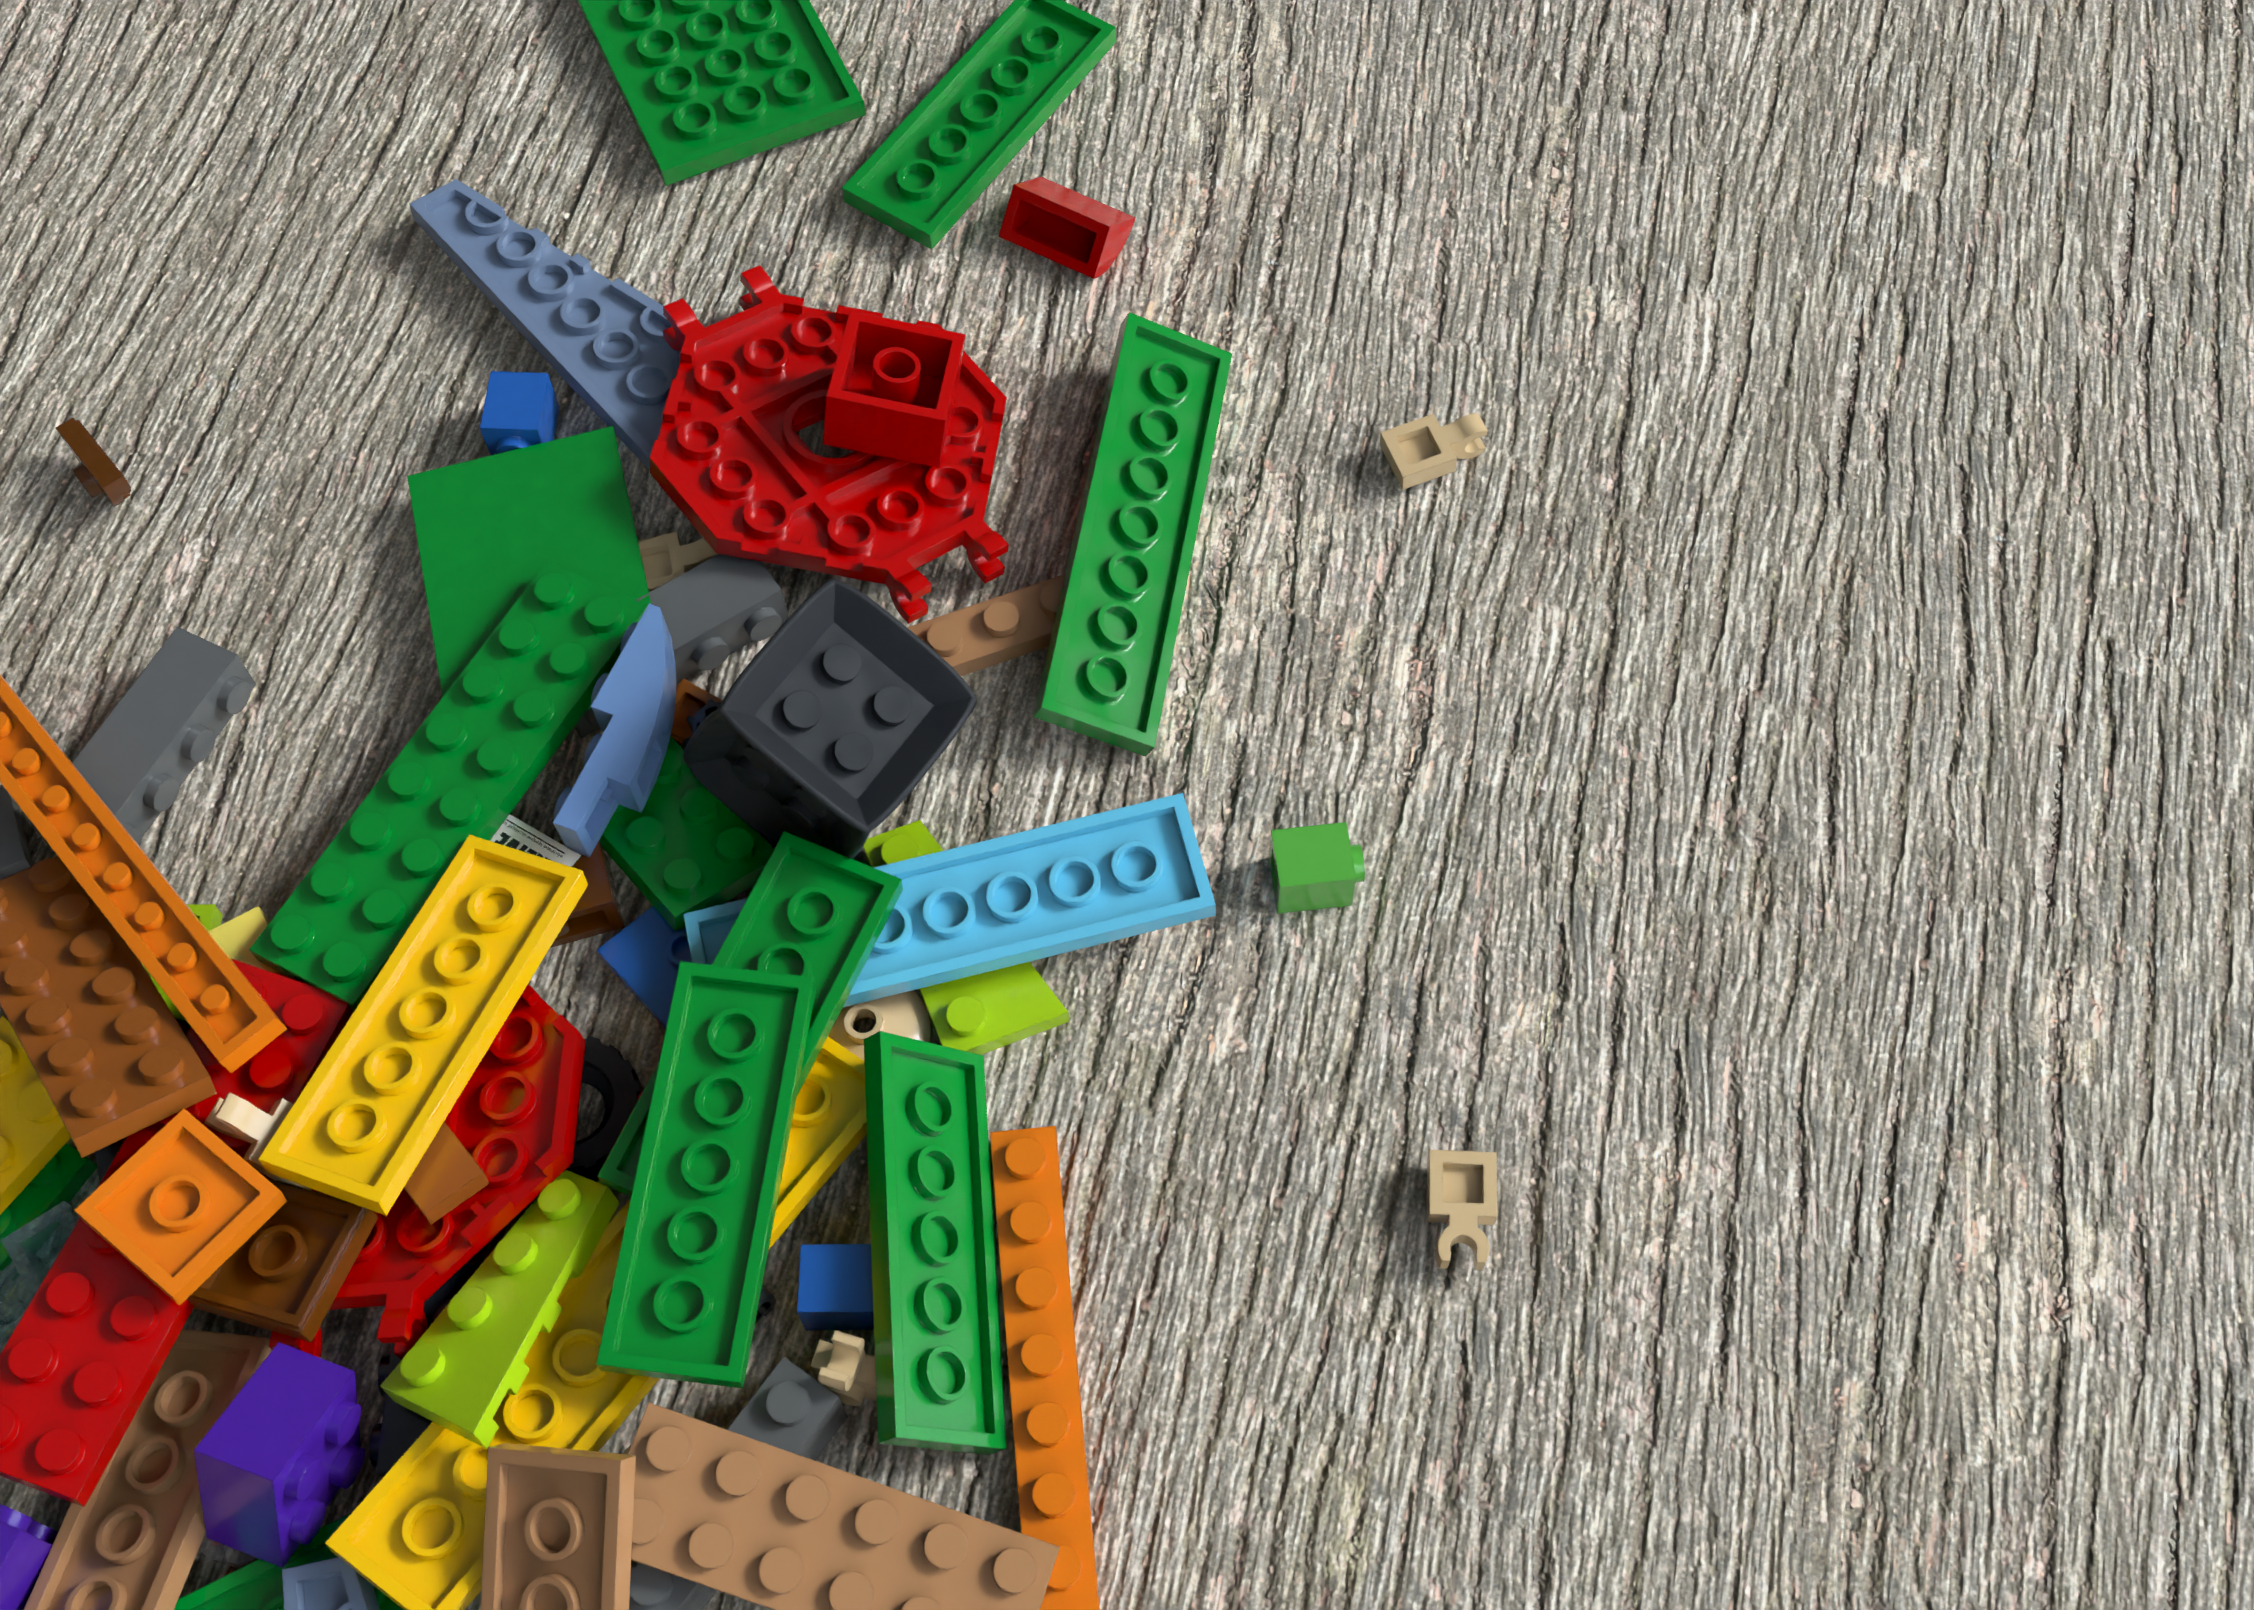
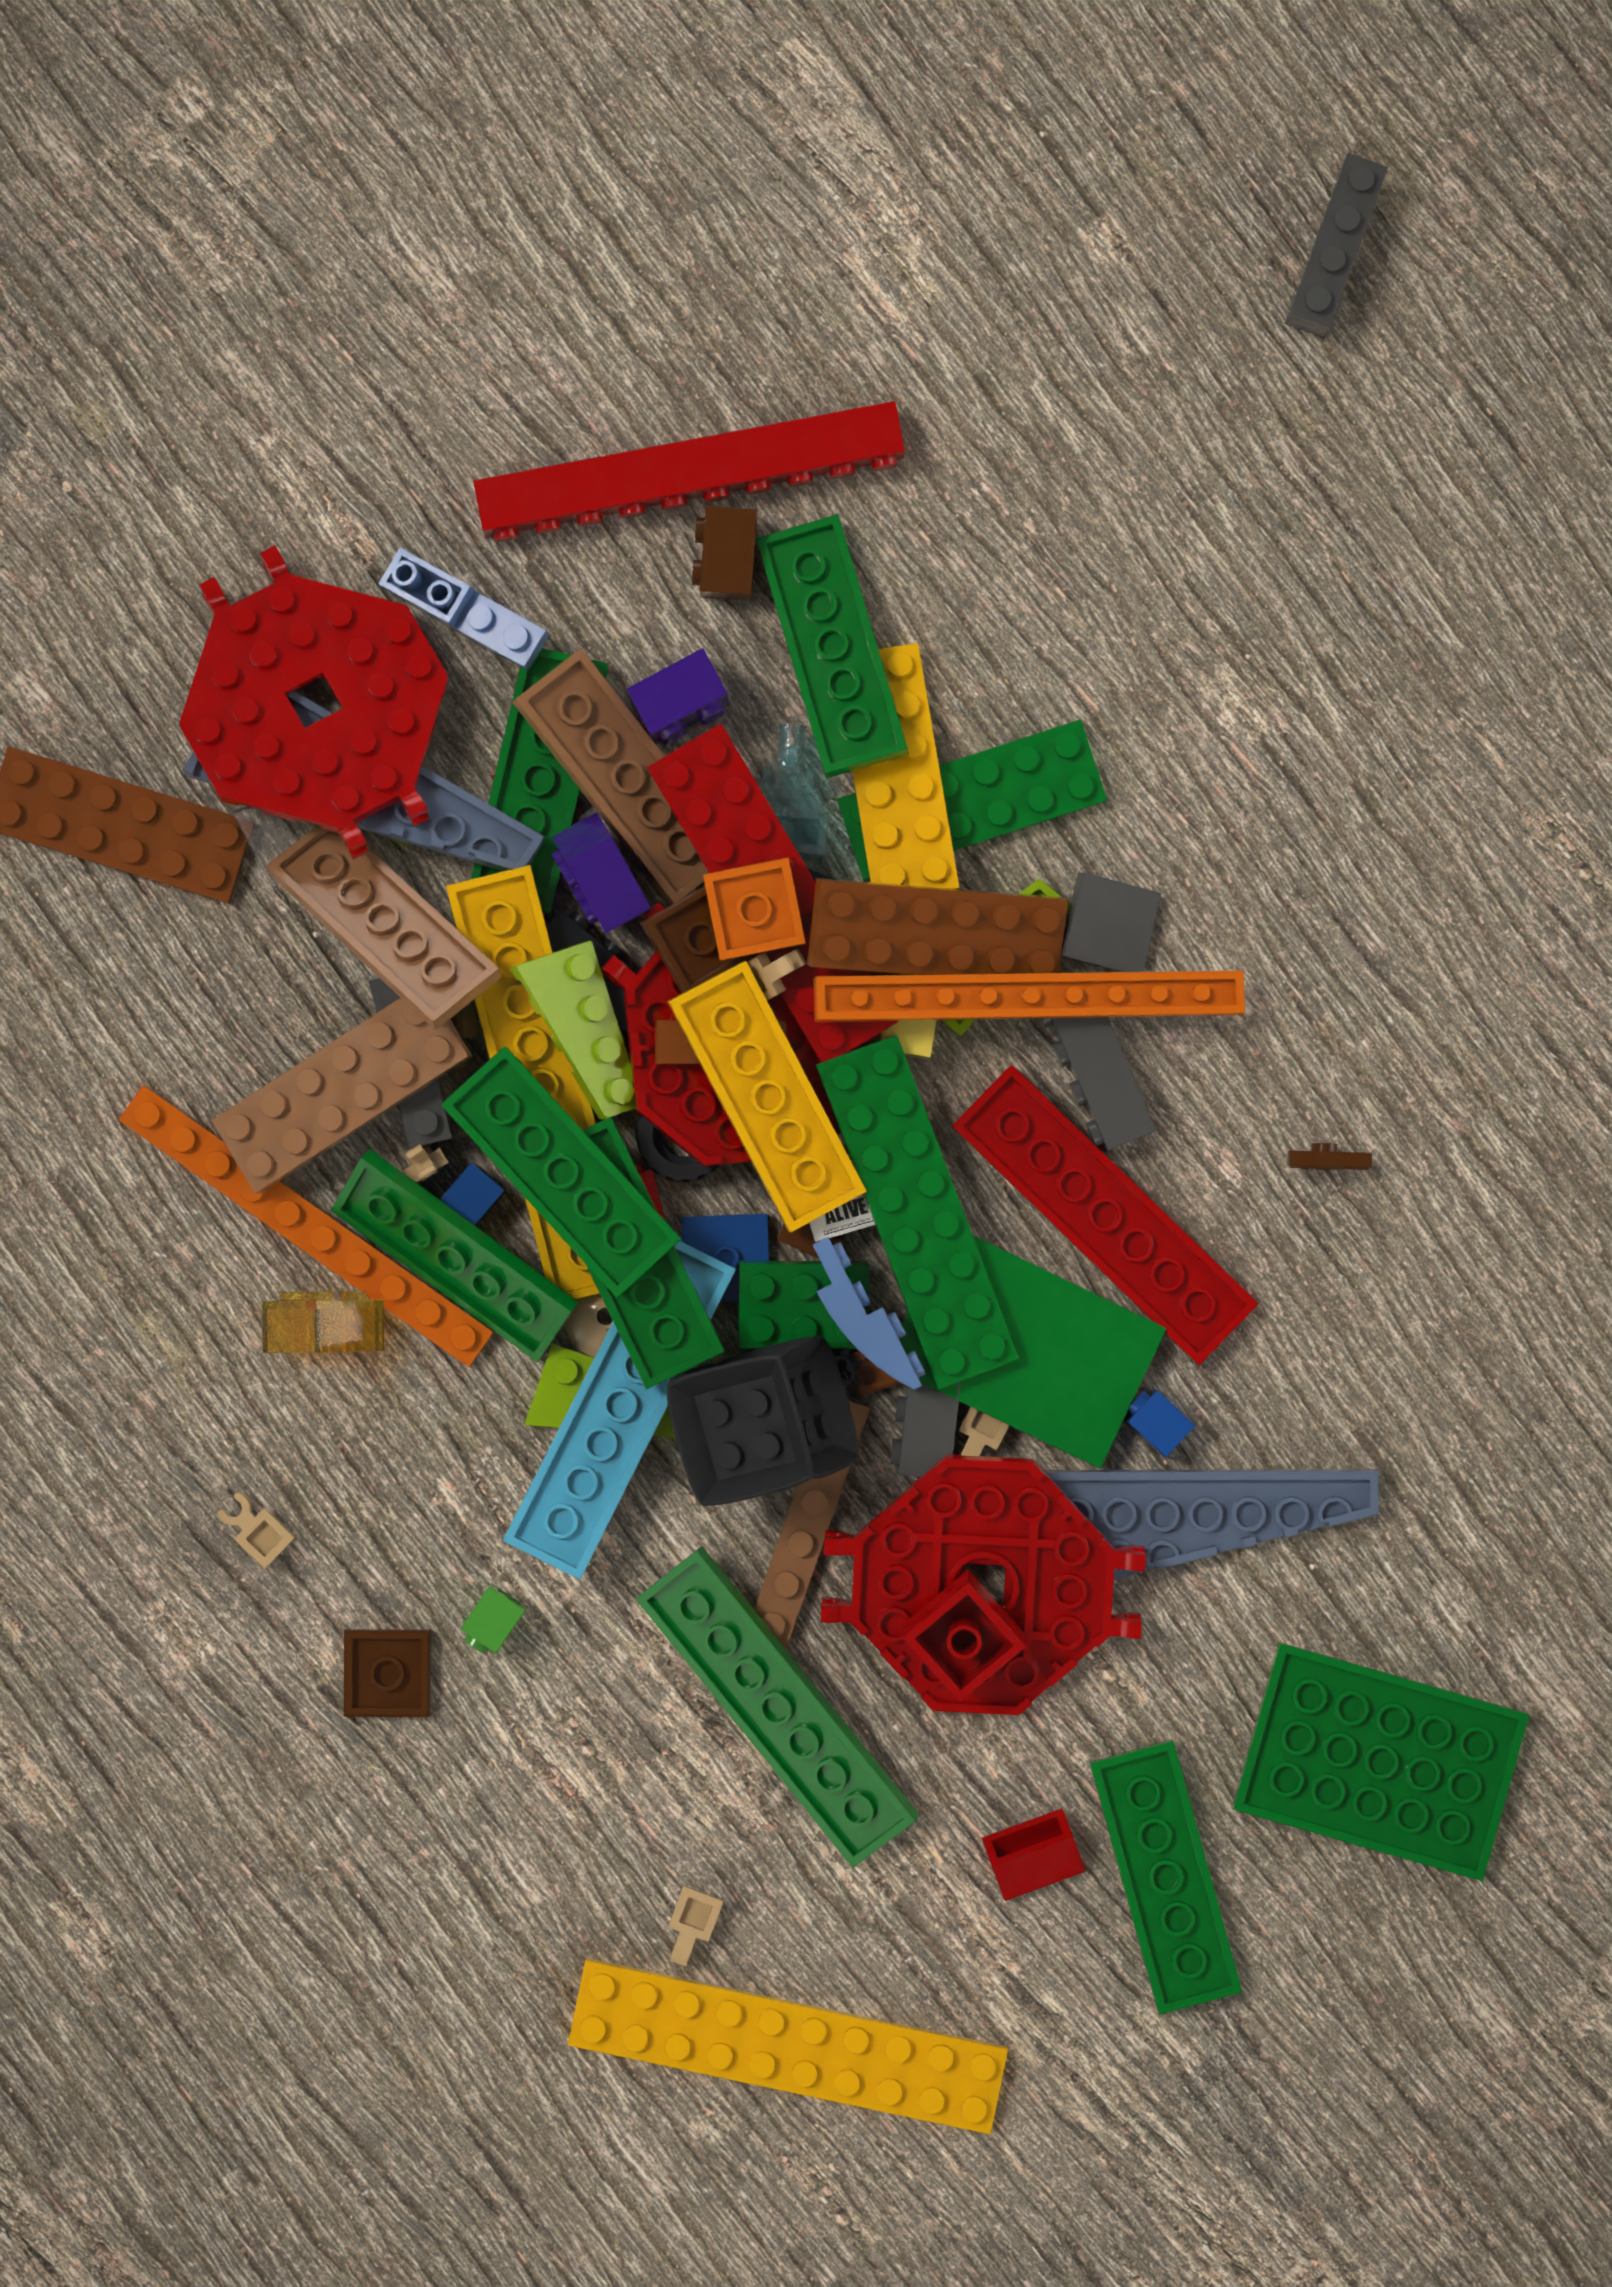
camera: 130 degrees right, 25 degrees up
none -> clear yellow brick [262,1291,385,1353]
none -> reddish brown tile [344,1629,431,1717]
none -> yellow plate [568,1958,1008,2135]
none -> red plate [951,1064,1259,1366]

